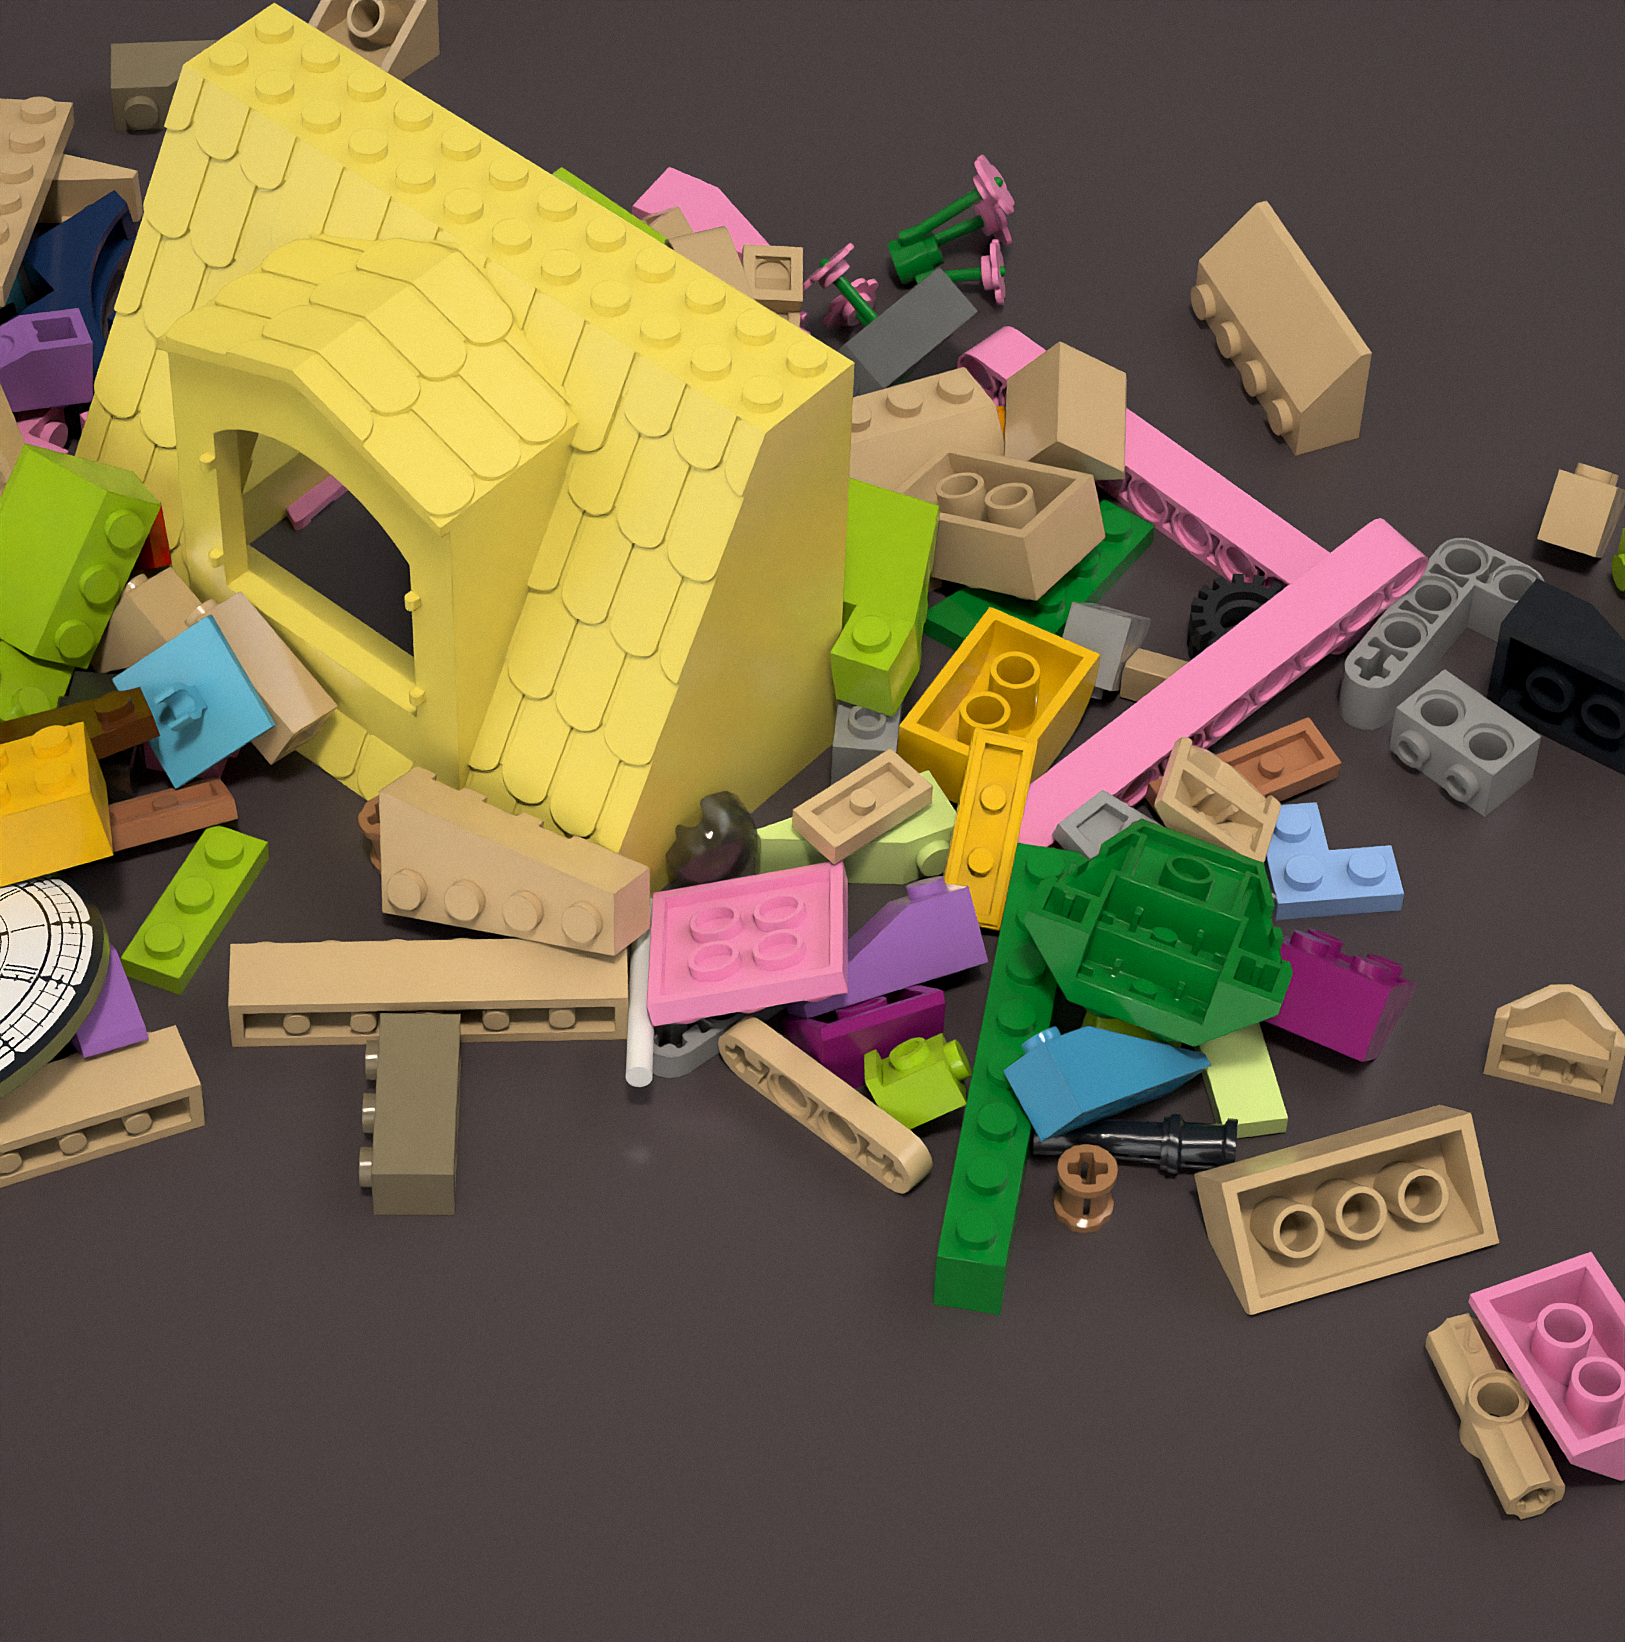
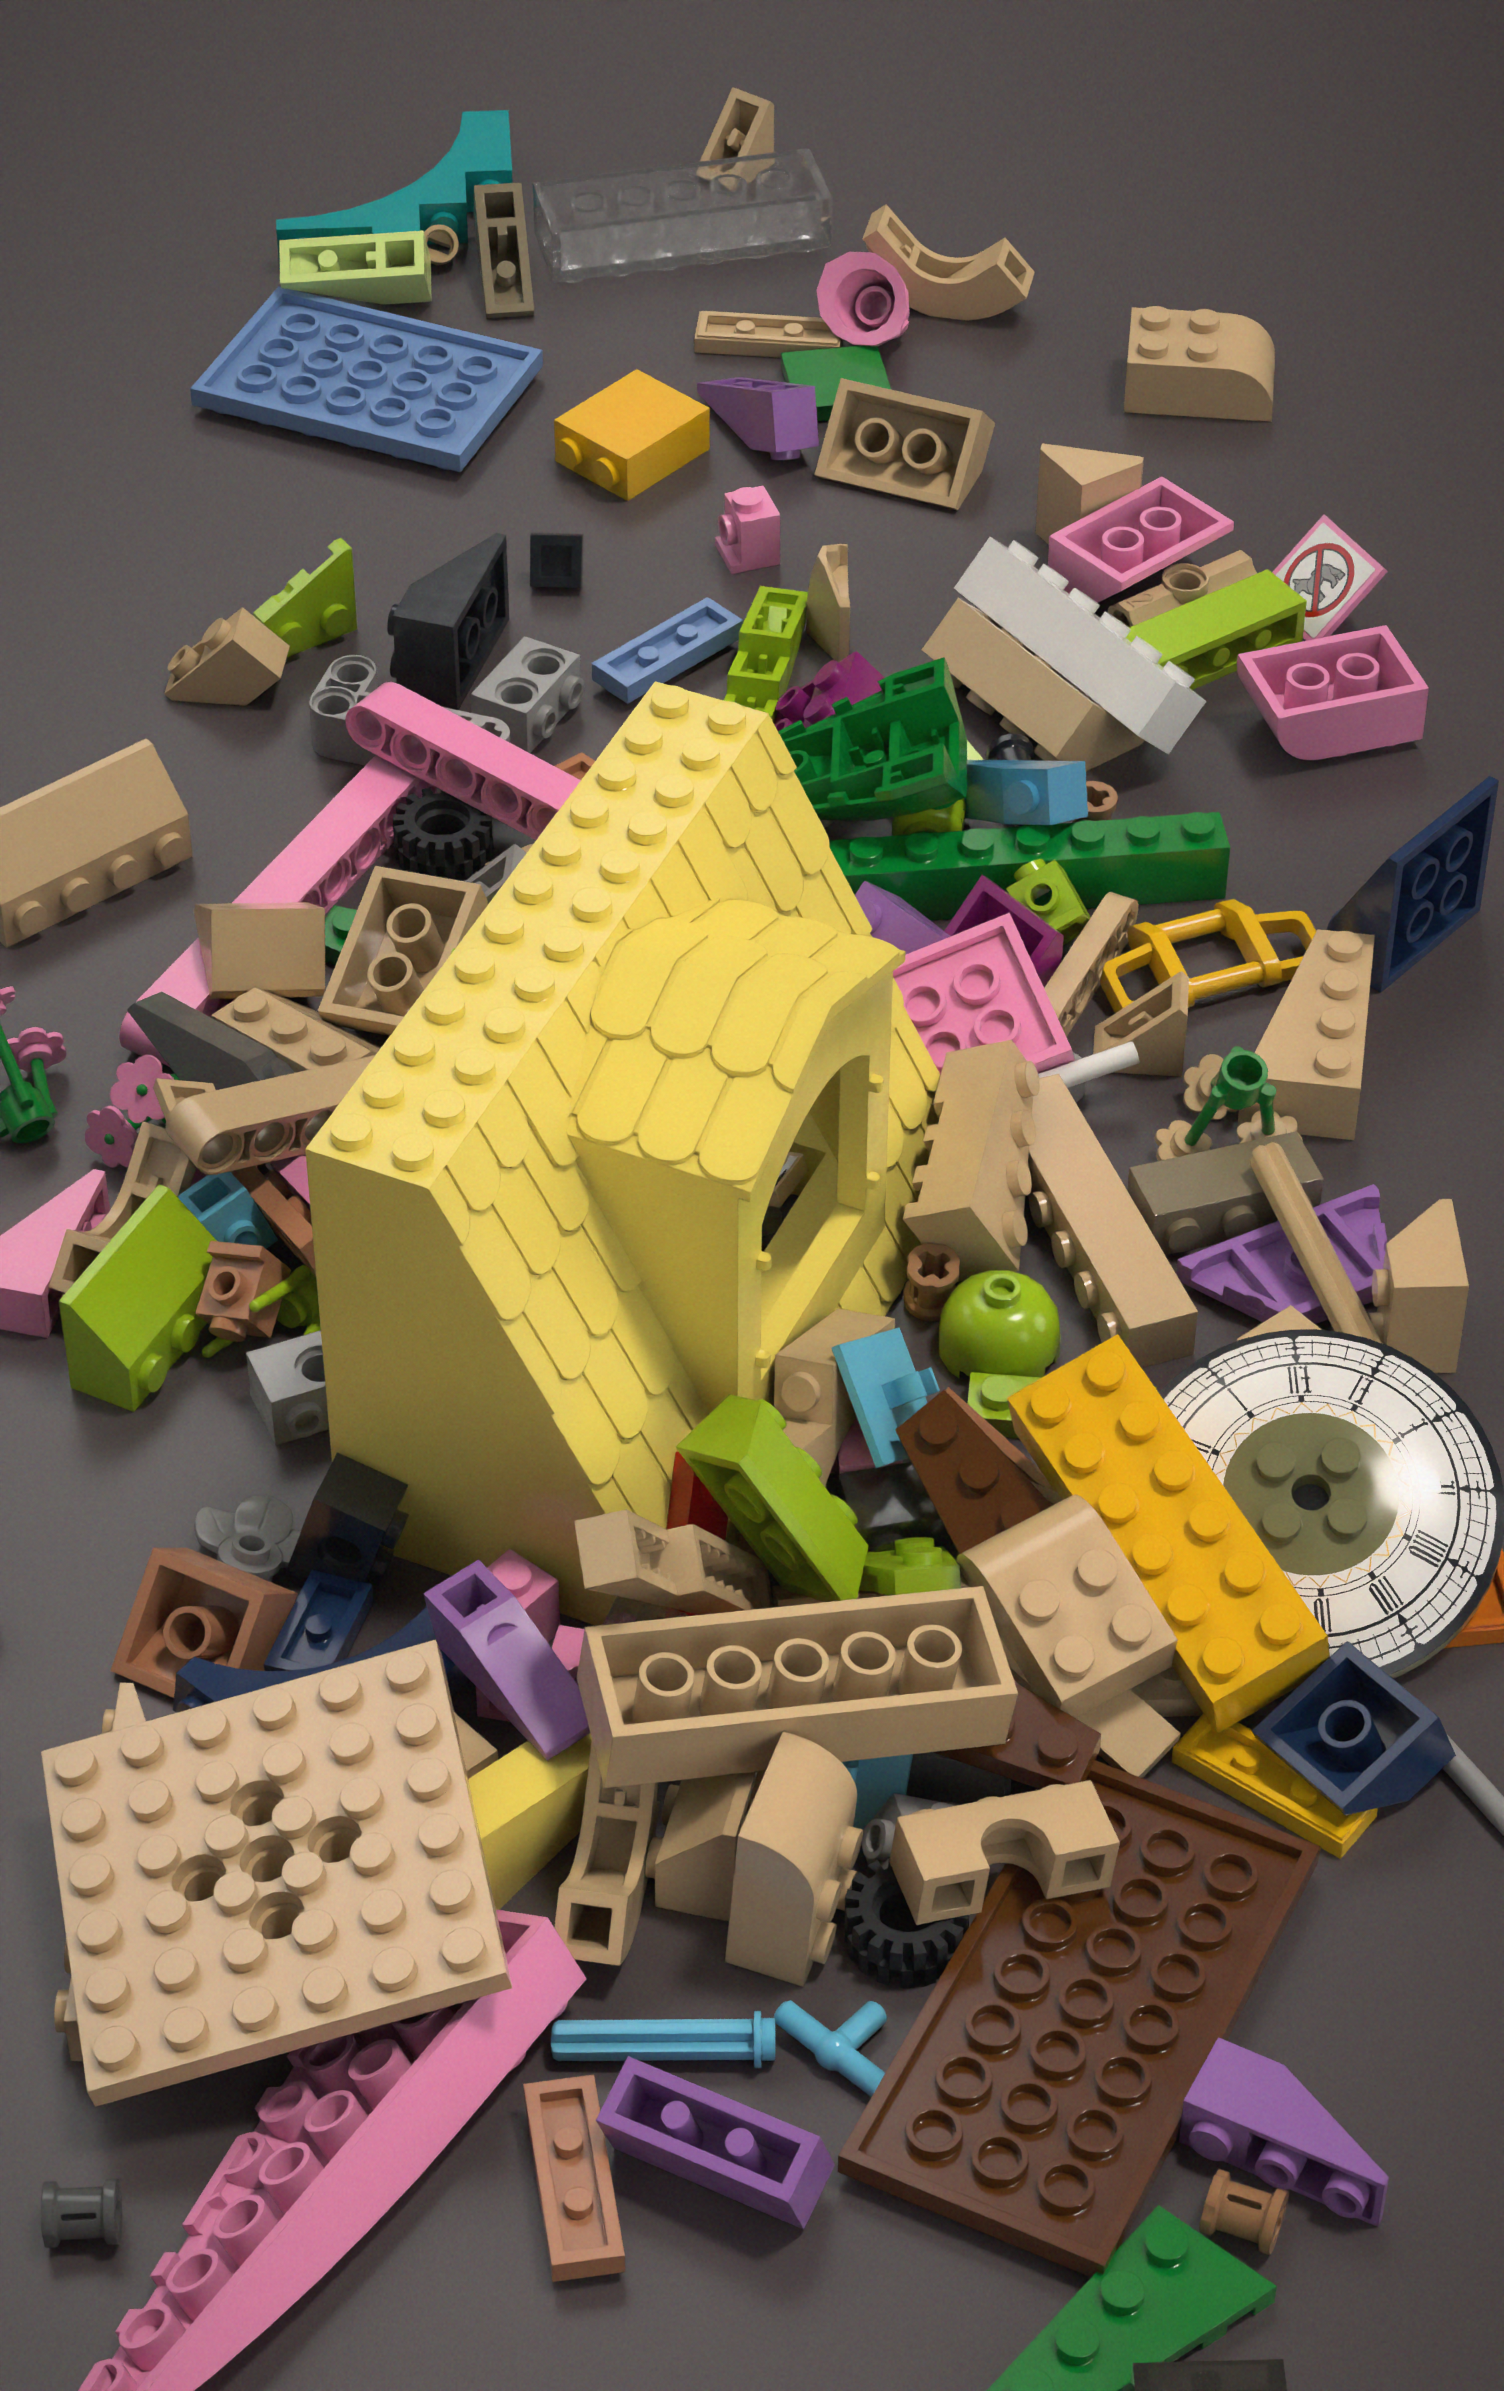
camera: 105 degrees left, 5 degrees down
none -> medium blue plate [592,597,743,704]
none -> lime slope [723,586,808,723]
none -> lime cylinder [938,1270,1061,1378]
none -> white brick [954,537,1206,754]
none -> tan slope [1093,971,1189,1077]
none -> yellow bar [1100,899,1316,1013]
none -> lime brick [1126,569,1307,690]
none -> plant [1154,1046,1303,1161]
none -> medium lavender wing [1176,1184,1387,1324]
none -> bright pink brick [1237,625,1429,760]
none -> tan wedge [1237,929,1375,1140]
none -> tan axle [1250,1142,1382,1343]
none -> piece [1272,514,1388,641]
none -> dark blue slope [1327,776,1499,993]
none -> tan slope [1368,1199,1469,1373]

